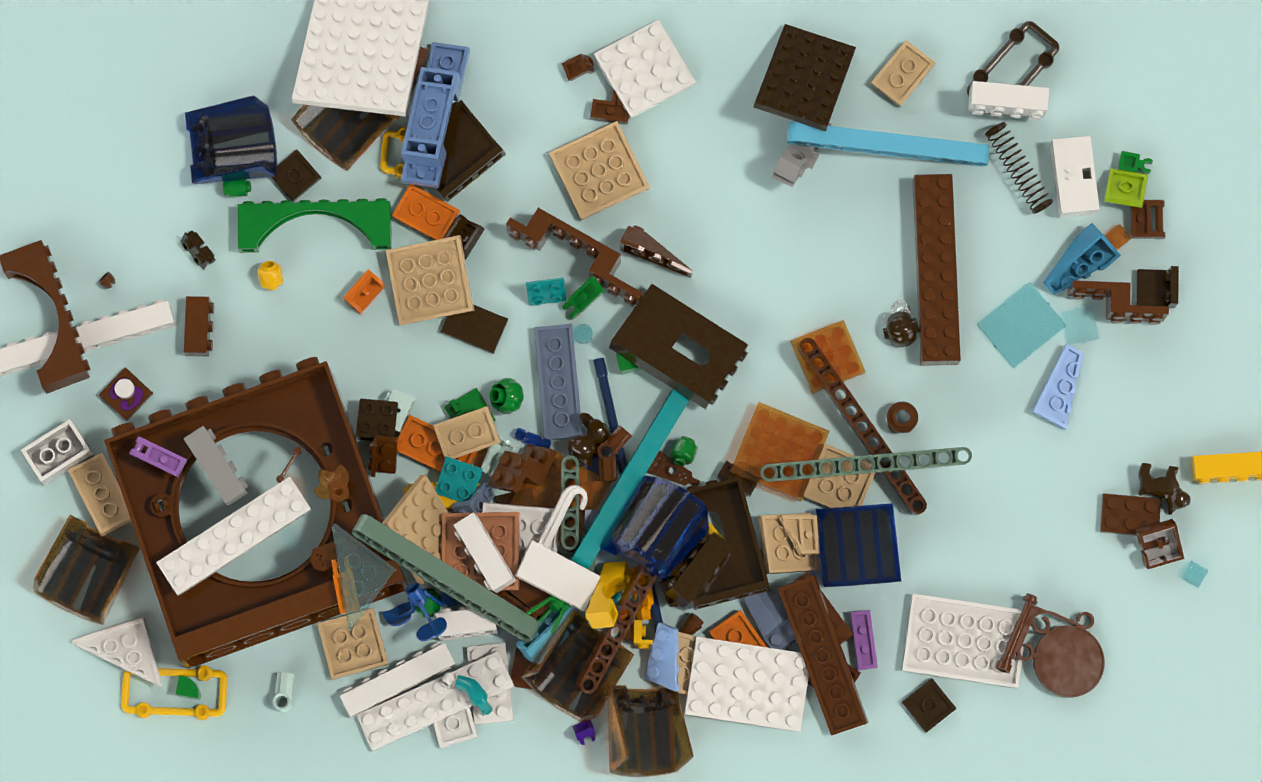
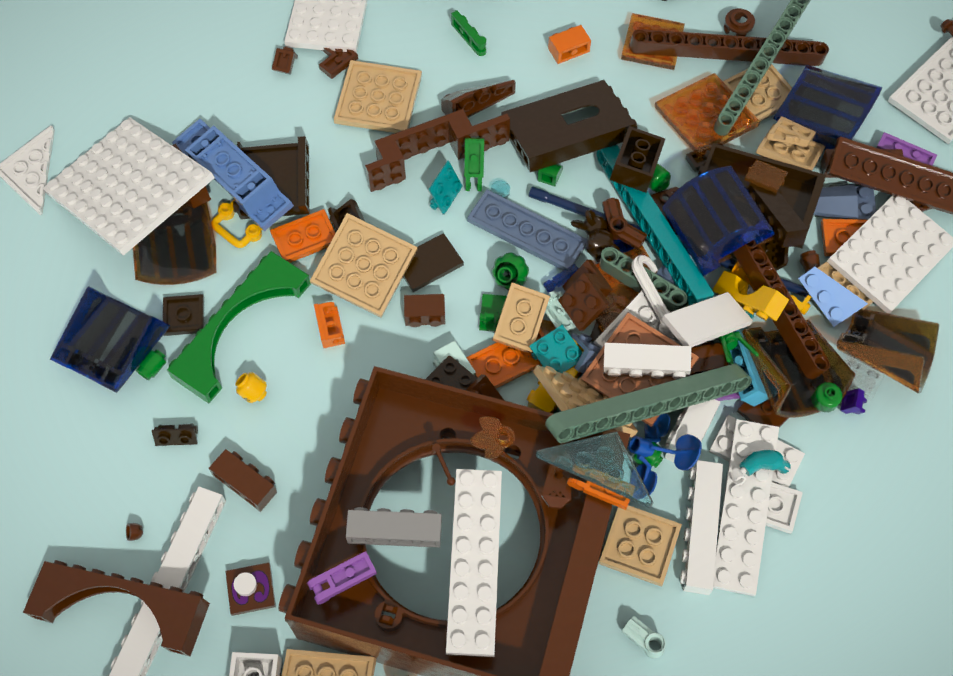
camera: 55 degrees left, 15 degrees down
none -> reddish brown brick [404,294,445,327]
none -> green plate [451,10,486,56]
none -> orange brick [548,25,591,64]
none -> dark brown brick [610,126,666,193]
none -> clear orange piece [744,159,788,193]
none -> green head [812,382,843,412]

